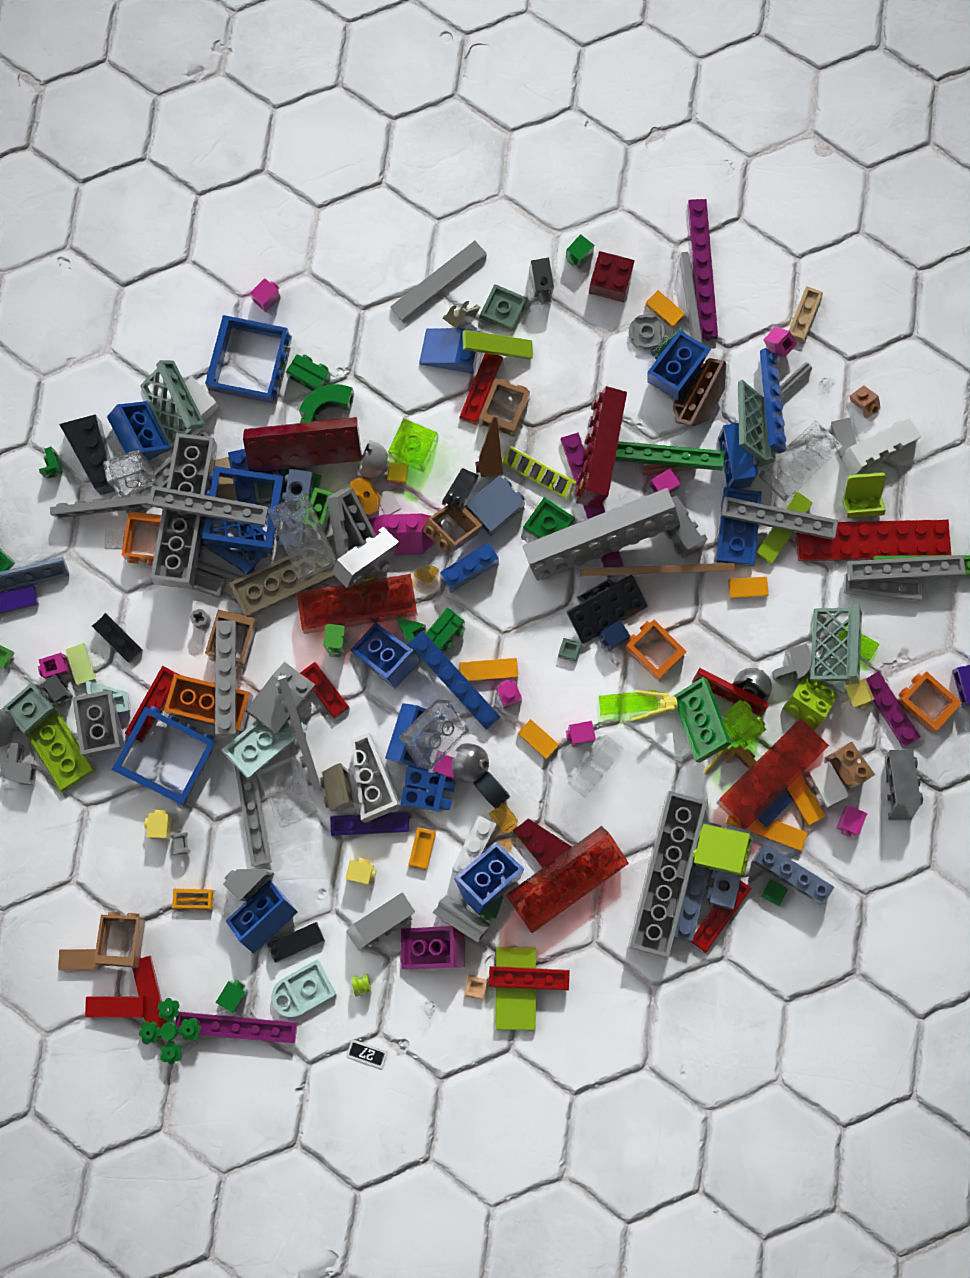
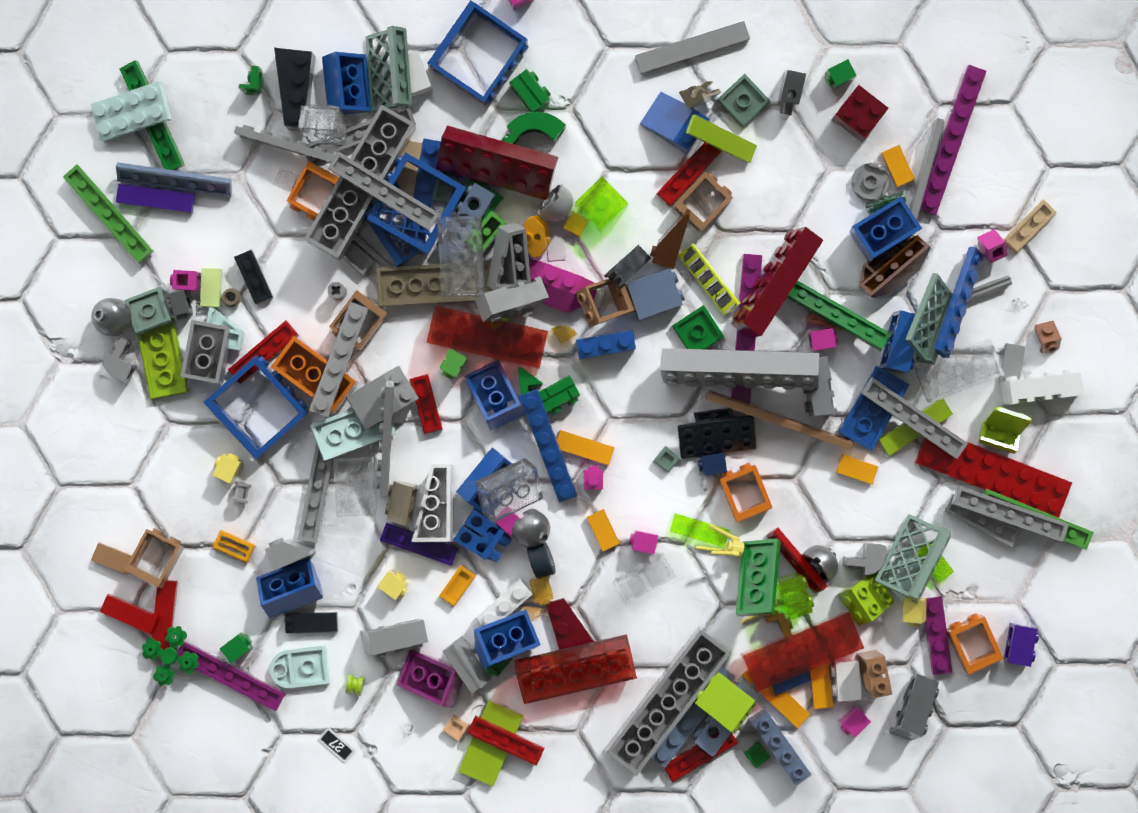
camera: 20 degrees right, 10 degrees up
none -> dark tan plate [222,288,241,307]

